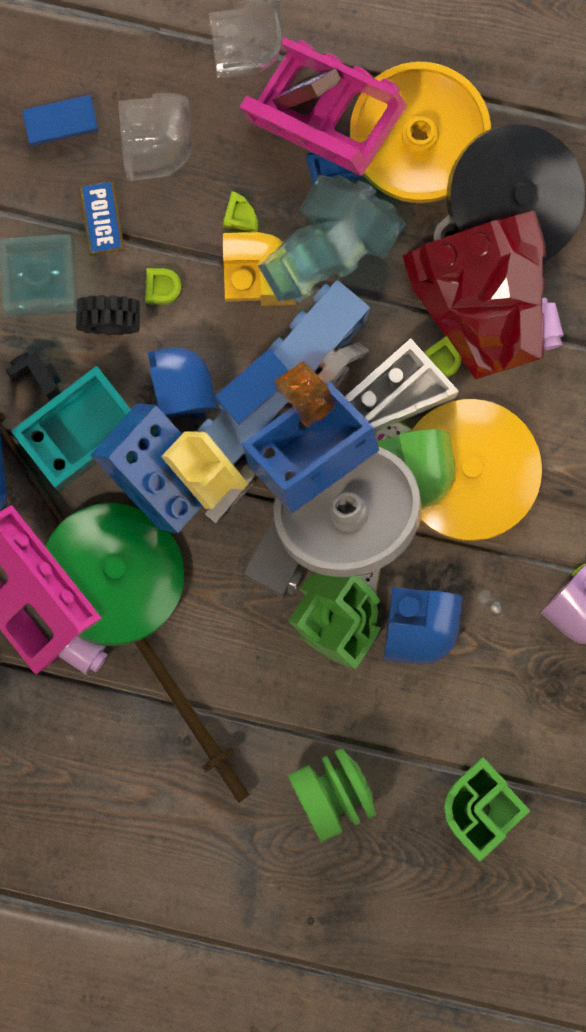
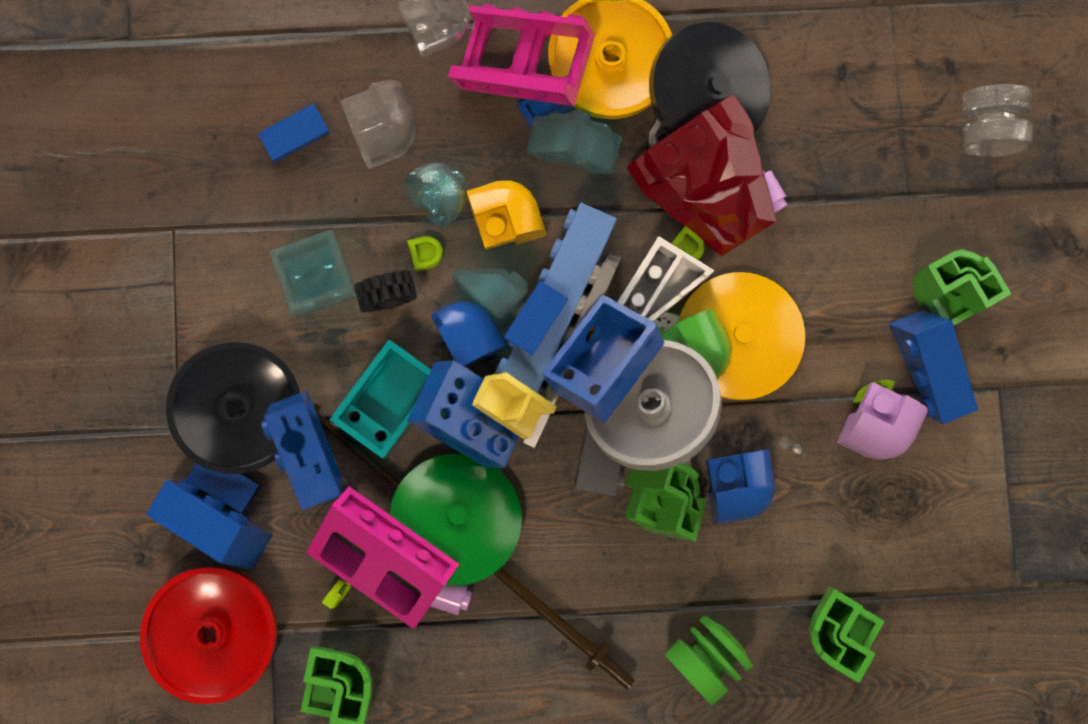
camera: 25 degrees left, 0 degrees up
black bracket [6,352,62,401] -> none
tile [79,180,125,256] -> none
lime tile [223,191,258,233] -> none
clear light blue brick [258,215,367,302] -> none
reddish brown tile [273,69,341,111] -> none
clear orange bracket [274,361,335,427] -> none
none -> clear light blue cylinder [405,162,467,228]
none -> clear light blue slope [452,268,528,328]

